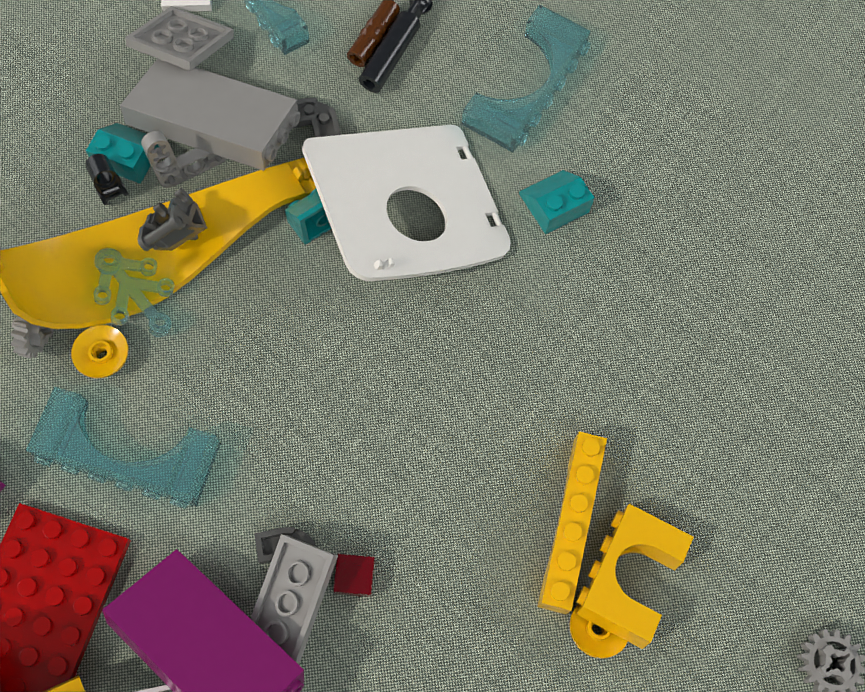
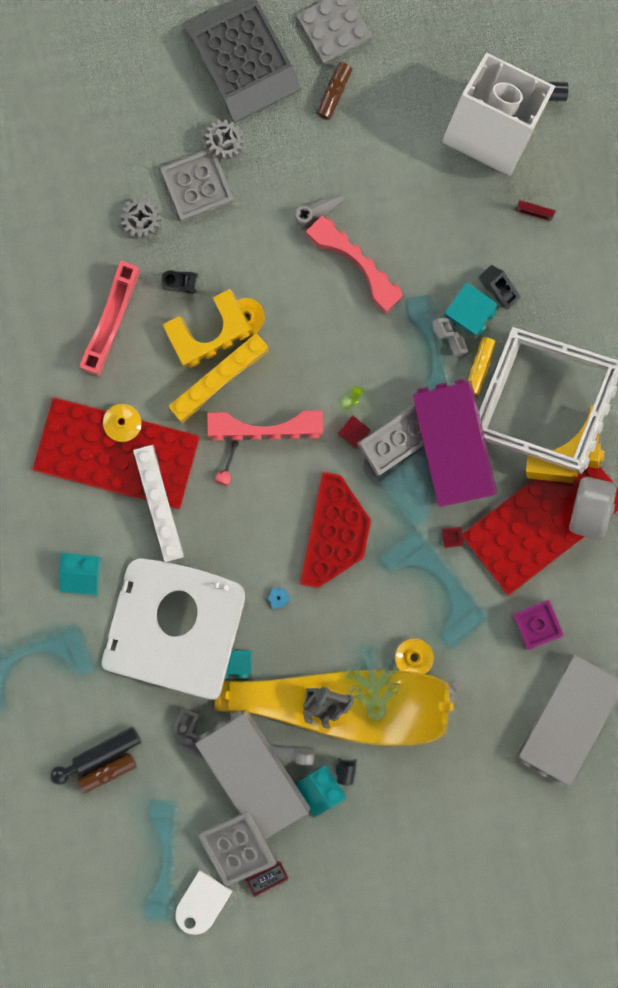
camera: 145 degrees left, 15 degrees up
none -> red plate [32,397,200,510]
none -> coral arch [79,261,140,377]
none -> yellow dish [103,404,142,442]
none -> white arch [133,445,184,562]
none -> black piece [161,270,199,294]
none -> coral arch [207,410,323,441]
none -> hinge [214,441,239,486]
none -> tile [245,861,289,897]
none -> dark azure plant [268,587,290,609]
none -> red plate [300,472,371,588]
none -> clear neon green piece [342,386,364,410]
none -> clear light blue plate [379,448,433,529]
none -> dark red plate [441,527,464,548]

